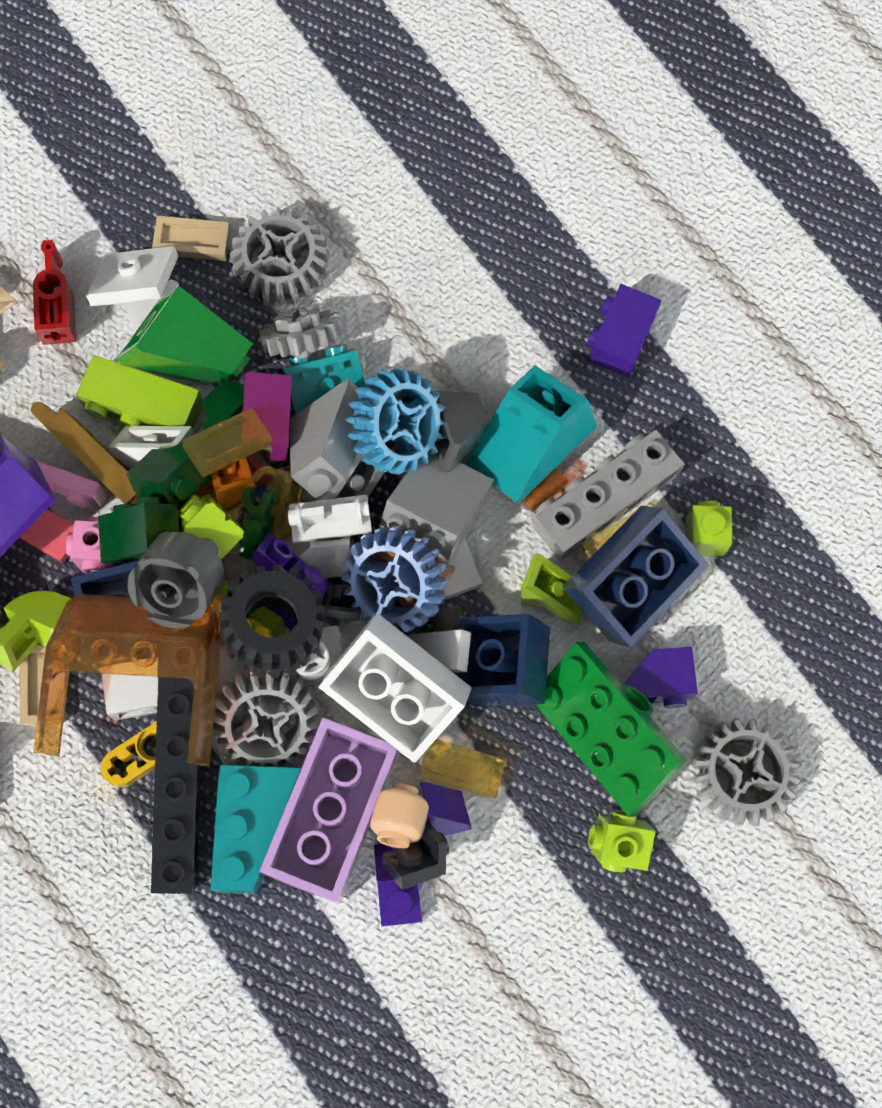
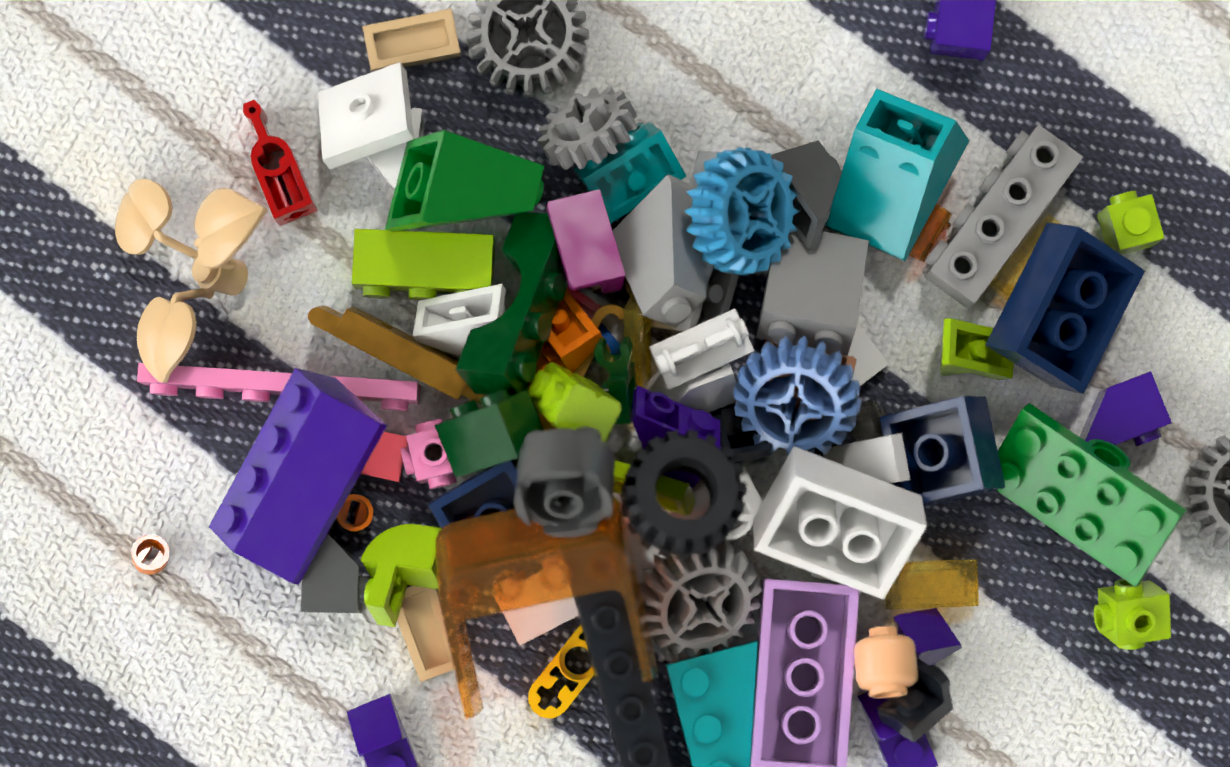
camera: 15 degrees left, 10 degrees up
clear yellow tile [182,408,272,478] -> none
none -> orange hinge [336,494,373,531]

